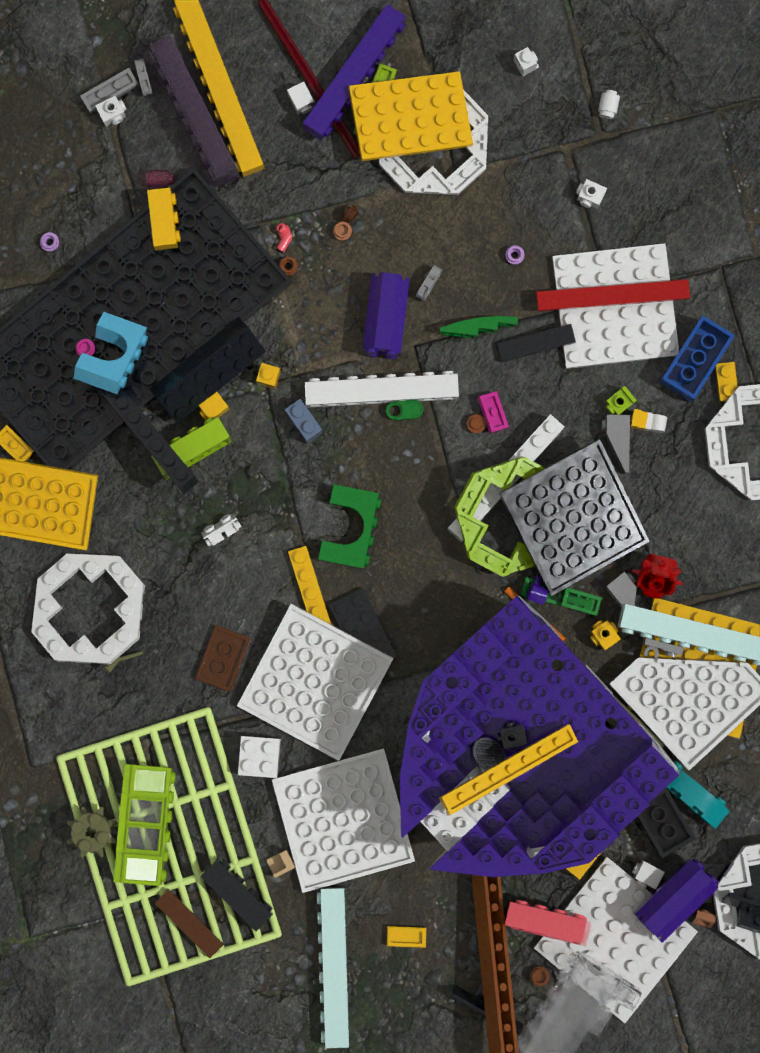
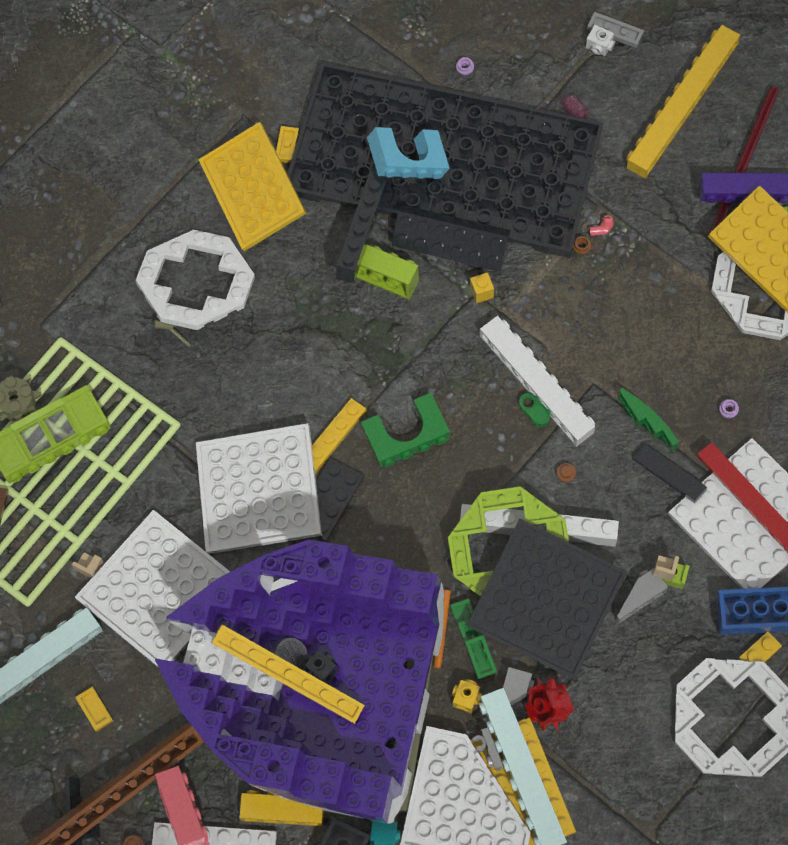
camera: 60 degrees right, 15 degrees down
dark pink plate [76,339,95,356] -> none
light grey piece [134,58,153,96] -> none
yellow brick [147,188,181,250] -> none
clear purple brick [148,35,239,187] -> none
reddish brown tile [195,625,251,692] -> none
yellow brick [199,392,230,421] -> none
black brick [200,859,273,931] -> none
white hinge [201,513,242,546] -> none
white brick [238,736,281,778] -> none
sand blue brick [285,399,323,444] -> none
white brick [287,82,314,114] -> none
nougat plate [333,222,352,241] -> none
reddish brown plate [342,205,359,223] -> none
dark purple brick [363,272,410,360] -> none
light grey piece [415,265,443,302] -> none
dark pink plate [477,391,509,434] -> none
dark purple piece [526,576,548,605] -> none
leg [630,409,667,433] -> none
none -> tan panel [653,555,679,581]

